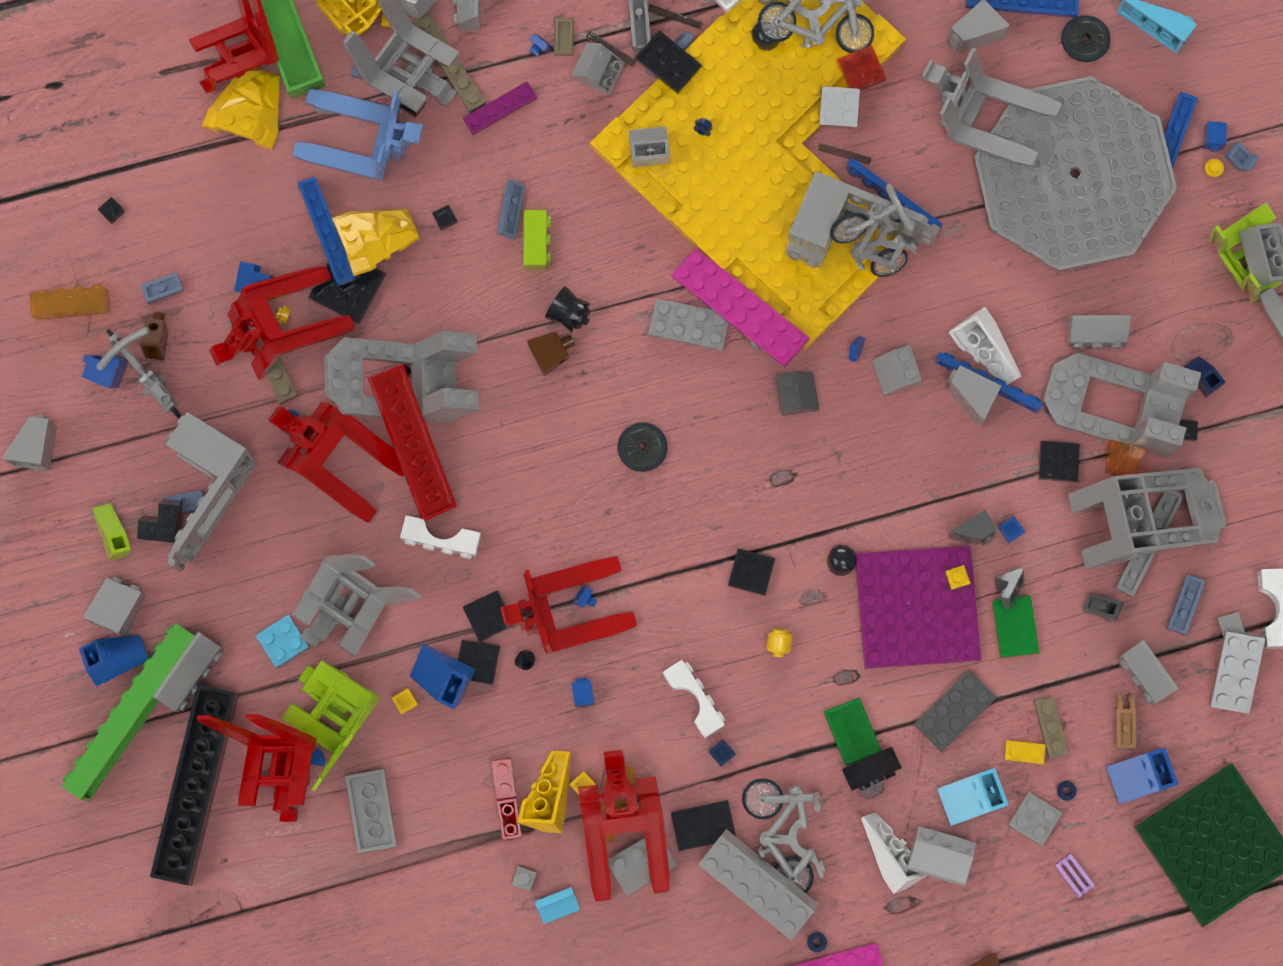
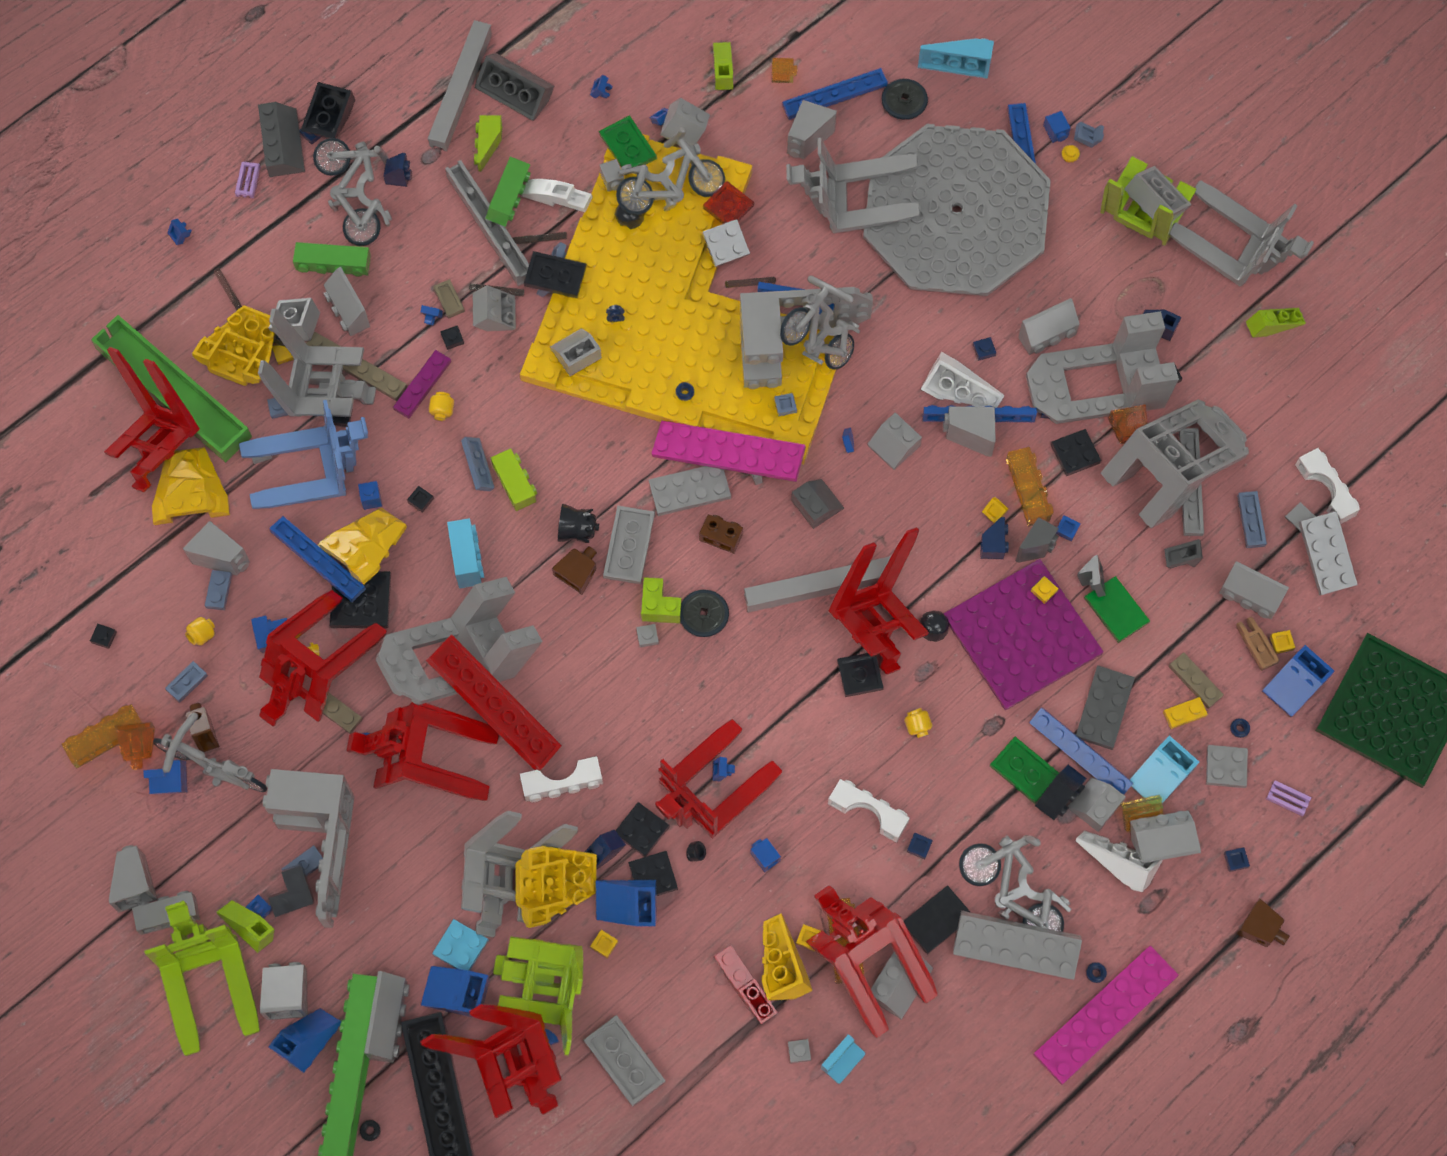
camera: 30 degrees left, 10 degrees down
none -> clear orange torso [114,722,155,770]
none -> light grey brick [132,891,200,935]
none -> lime piece [144,901,260,1056]
none -> light grey slope [183,521,250,576]
none -> yellow head [185,617,215,646]
none -> sand blue plate [205,570,232,611]
none -> blue tile [245,894,272,919]
none -> blue brick [358,481,383,510]
none -> black plate [360,1120,381,1141]
none -> blue slope [421,966,490,1018]
none -> yellow head [429,392,454,421]
none -> black plate [440,325,464,350]
none -> medium azure brick [447,518,485,589]
none -> yellow wedge [515,846,597,928]
none -> dark blue slope [585,829,626,869]
none -> light grey plate [603,505,655,584]
none -> light grey plate [636,624,659,648]
none -> lime brick [641,577,681,624]
none -> dark blue plate [676,382,694,401]
none -> reddish brown brick [699,514,743,554]
none -> light grey tile [744,556,891,613]
none -> sand blue plate [774,393,797,416]
none -> red piece [828,527,929,675]
none -> dark blue plate [973,337,997,361]
none -> dark blue slope [980,517,1009,559]
none -> yellow plate [982,497,1009,523]
none -> clear yellow brick [1006,447,1054,527]
none -> plate [1029,707,1134,795]
none -> light grey slope [1067,777,1126,832]
none -> clear yellow plate [1121,795,1164,832]
none -> dark blue plate [1224,847,1250,872]
none -> yellow plate [1270,630,1295,654]

